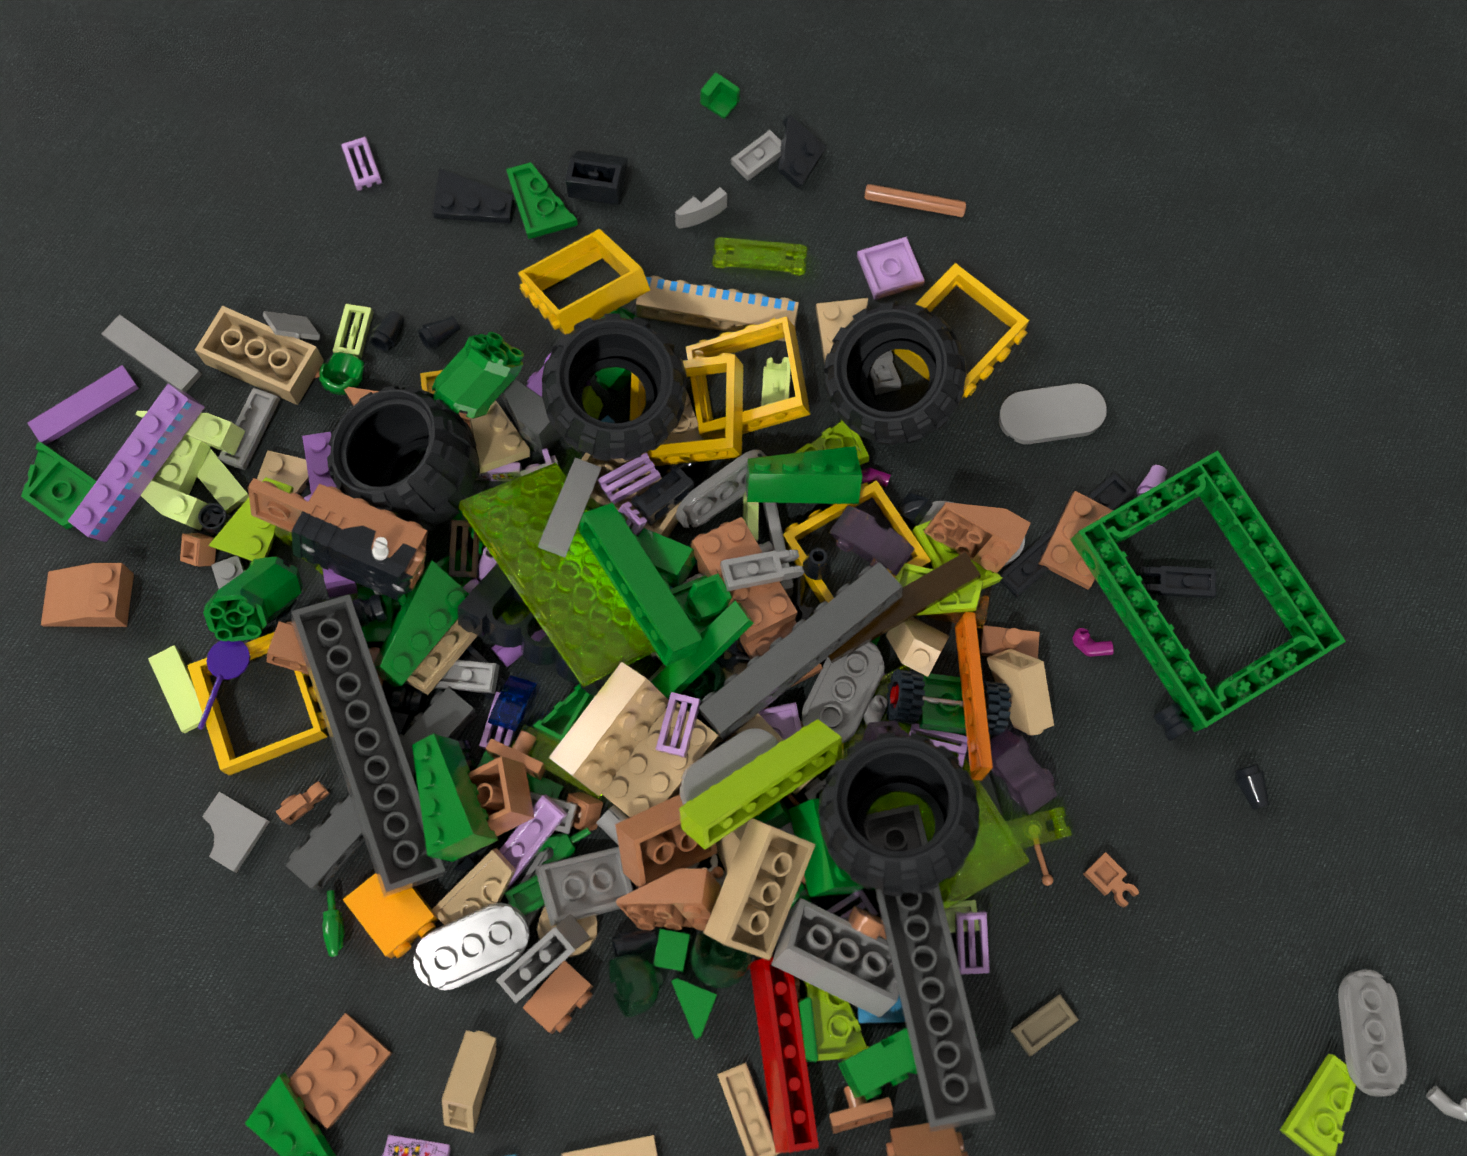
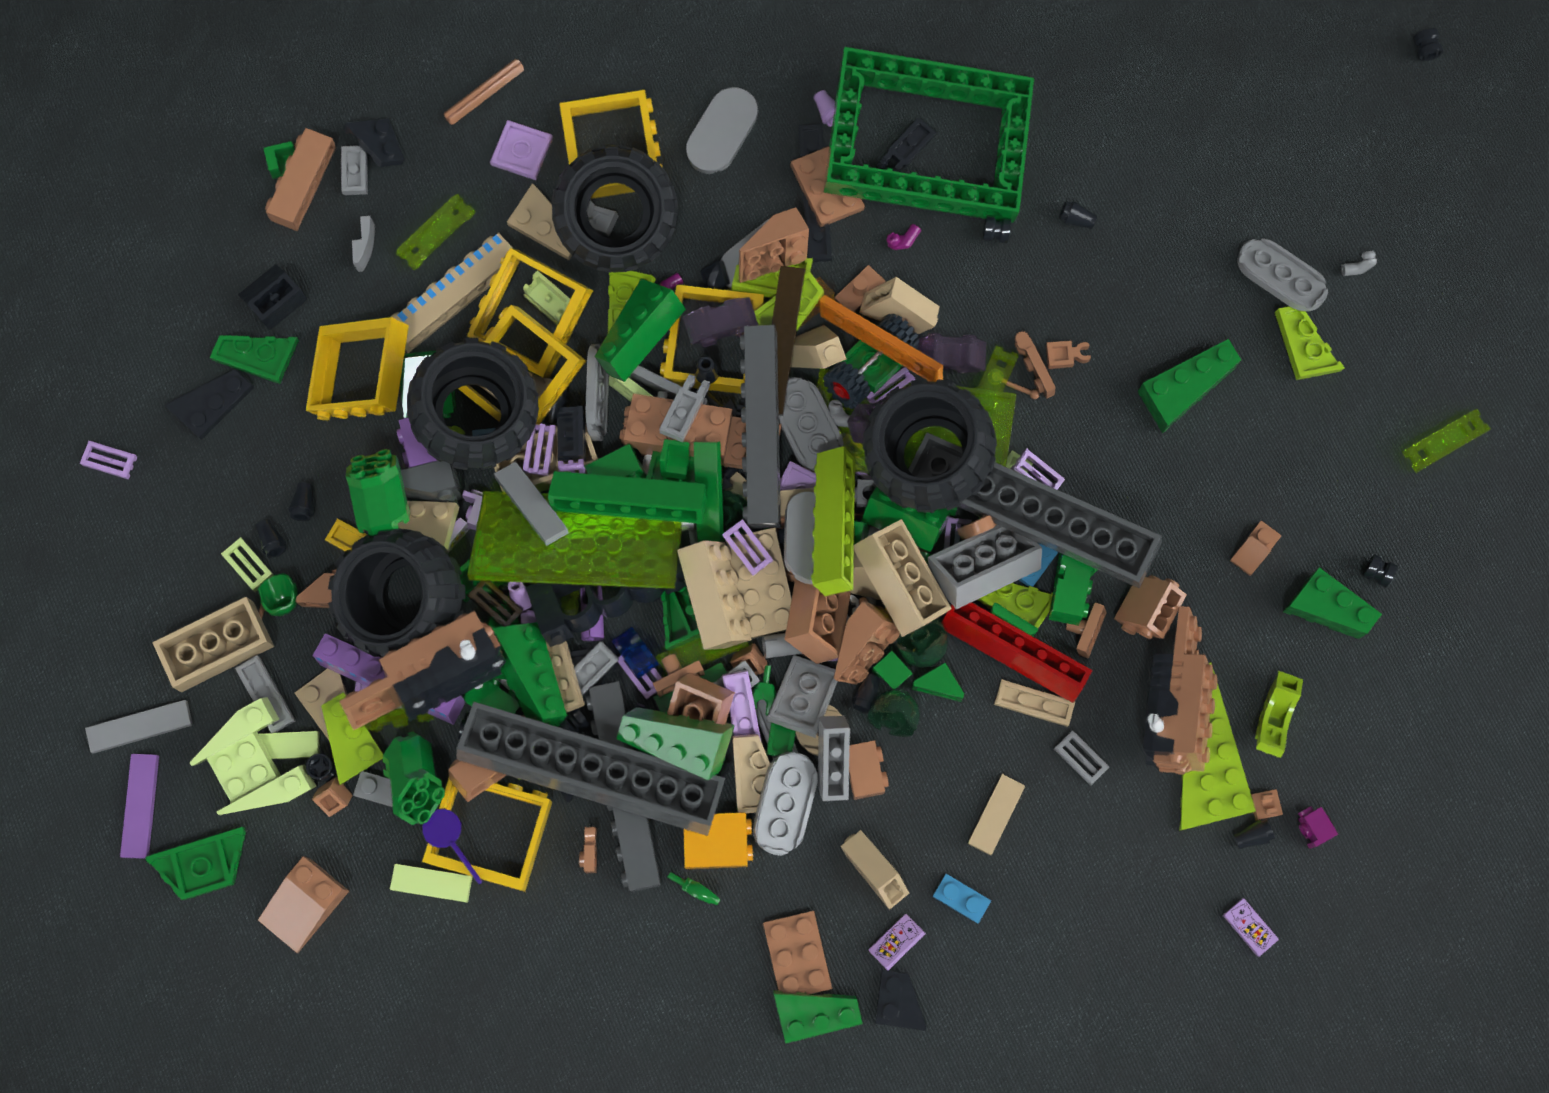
camera: 50 degrees left, 5 degrees up
medium lavender brick [68,384,205,542] -> none
light grey tile [202,792,270,873] -> none
light grey piece [263,311,320,340] -> none
black wheel [352,593,388,628] -> none
dark tan tile [1010,994,1078,1056] -> none
none -> nougat brick [266,128,336,231]
none -> nougat hinge [1015,331,1055,399]
none -> green wedge [1138,339,1241,434]

